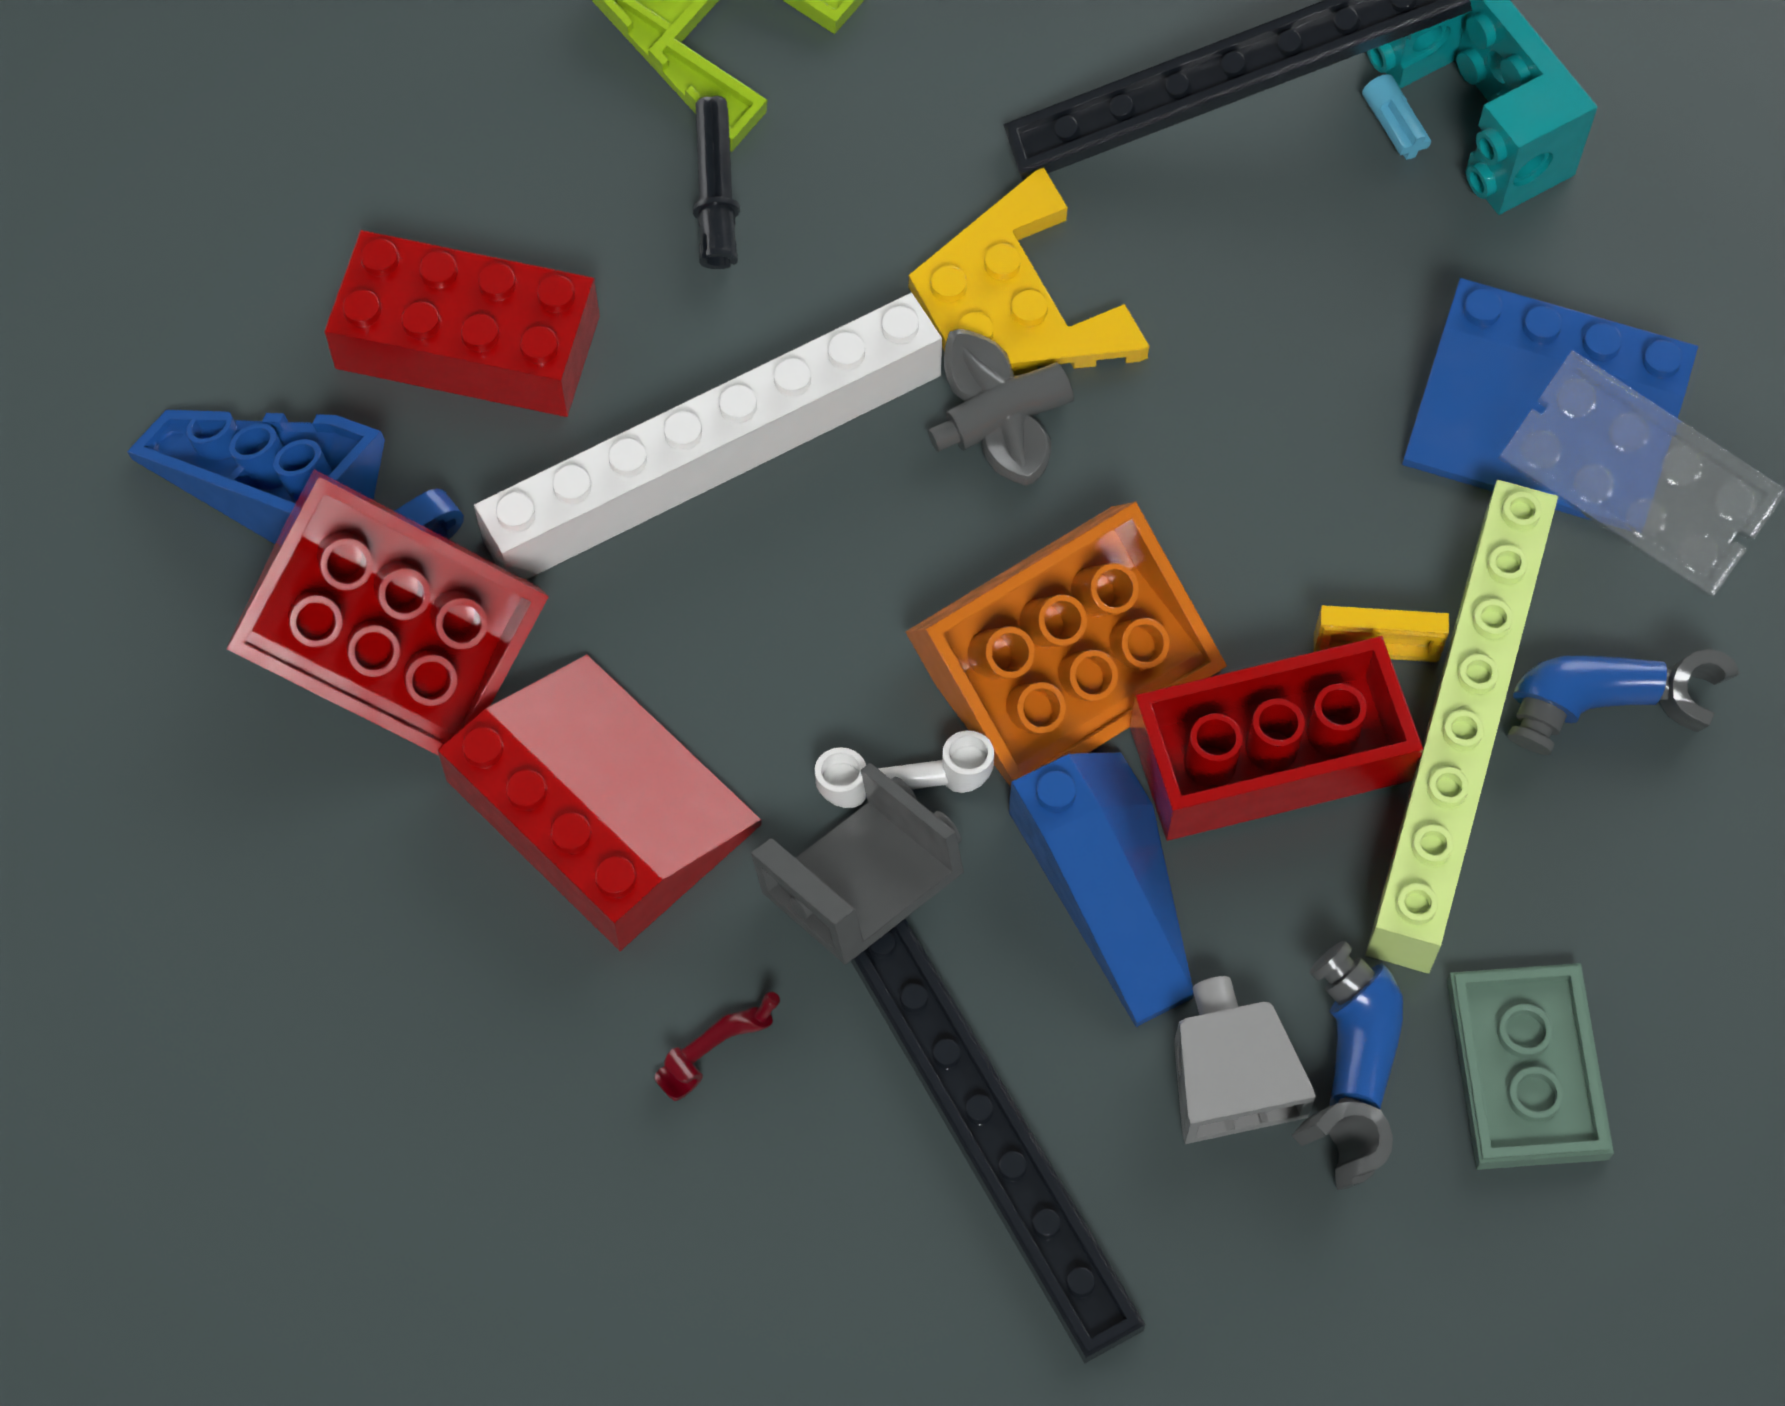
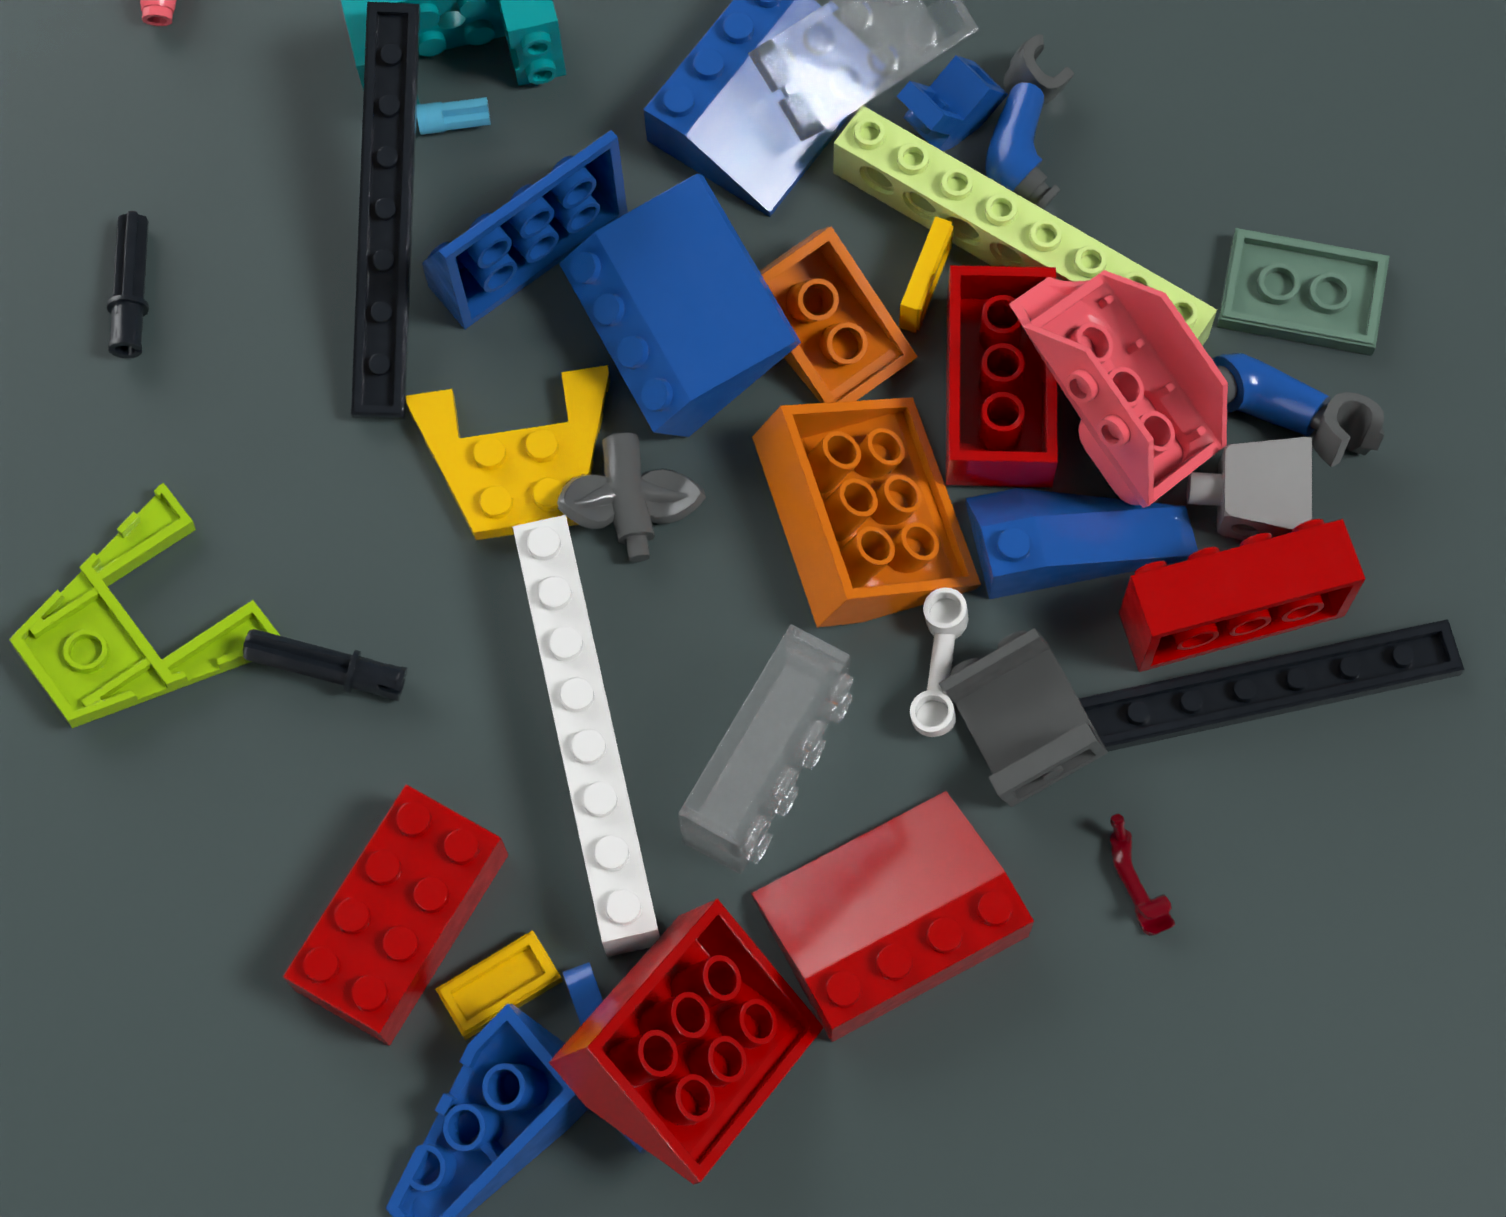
camera: 70 degrees left, 5 degrees up
none -> blue slope [422,130,628,329]
none -> yellow tile [435,930,563,1041]
none -> blue slope [559,173,801,437]
none -> clear piece [678,624,854,874]
none -> orange slope [760,226,918,403]
none -> blue brick [897,55,1008,151]
none -> coral slope [1009,270,1228,508]
none -> red brick [1119,519,1366,672]

